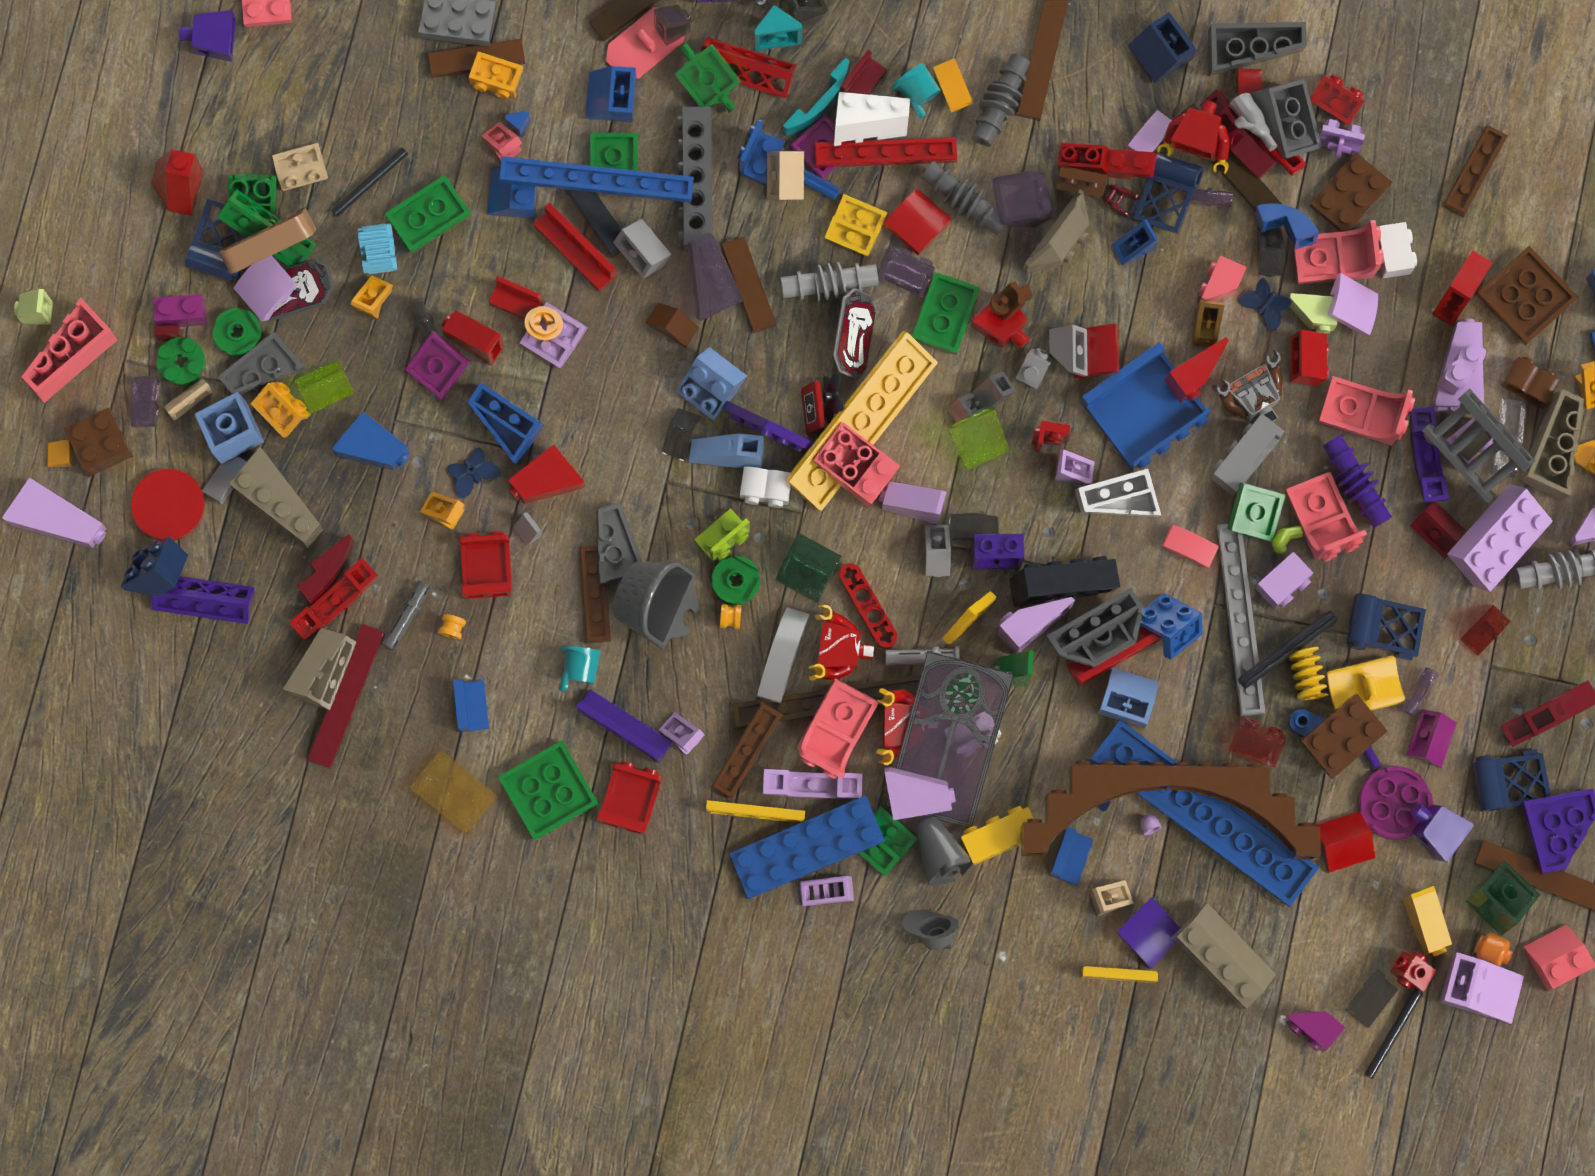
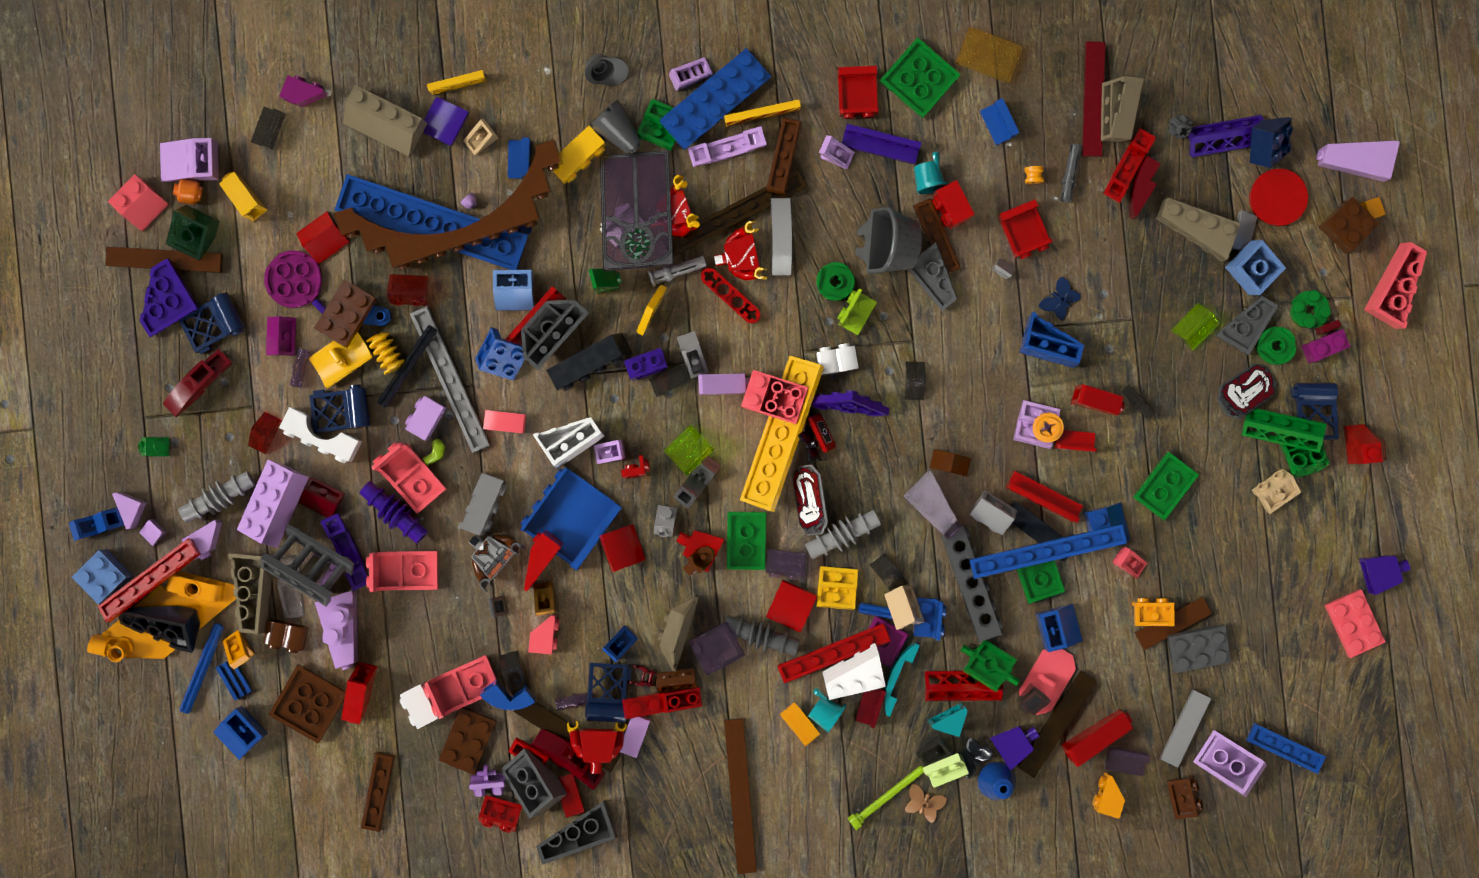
camera: 170 degrees right, 10 degrees up
yellowish green slope [14,289,53,325] -> none
clear purple slope [130,376,160,427] -> none
tan slope [164,378,212,420] -> none
medium nougat beam [219,207,316,274] -> none
lavender slope [234,255,297,321] -> none
light orange bracket [251,381,311,438] -> none
black bar [331,147,408,217] -> none
blue slope [332,412,410,471] -> none
light orange slope [351,275,393,319] -> none
medium azure brick [358,223,398,274] -> none
magenta tile [405,331,471,400] -> none
light orange slope [420,491,465,529] -> none
blue slope [505,111,531,137] -> none
red slope [508,444,585,504] -> none
medium blue slope [676,347,747,421] -> none
medium blue slope [689,433,764,469] -> none
light orange wheel [720,604,741,630] -> none
reddish brown tile [722,236,776,333] -> none
clear green slope [775,533,842,603] -> none
coral bracket [797,678,878,779] -> none
lavender slope [885,767,956,820] -> none
dark grey piece [972,54,1030,147] -> none
lavender slope [997,597,1075,654] -> none
light grey slope [1049,324,1088,377] -> none
dark blue slope [1128,12,1197,84] -> none
plate [1227,483,1285,541] -> none
light grey piece [1229,93,1277,151] -> none
dark blue piece [1239,278,1292,331] -> none
yellowish green slope [1288,293,1337,334] -> none
red brick [1290,330,1329,386] -> none
lavender slope [1327,273,1378,336] -> none
black bar [1364,989,1423,1079] -> none
red brick [1390,951,1436,992] -> none
torso [1411,804,1474,862] -> none
none -> white arch [279,407,362,463]
none -> flat silver slope [488,596,507,618]
none -> clear smoke slope [869,553,908,591]
none -> red brick [931,180,975,230]
none -> dark grey gear [1168,114,1193,139]

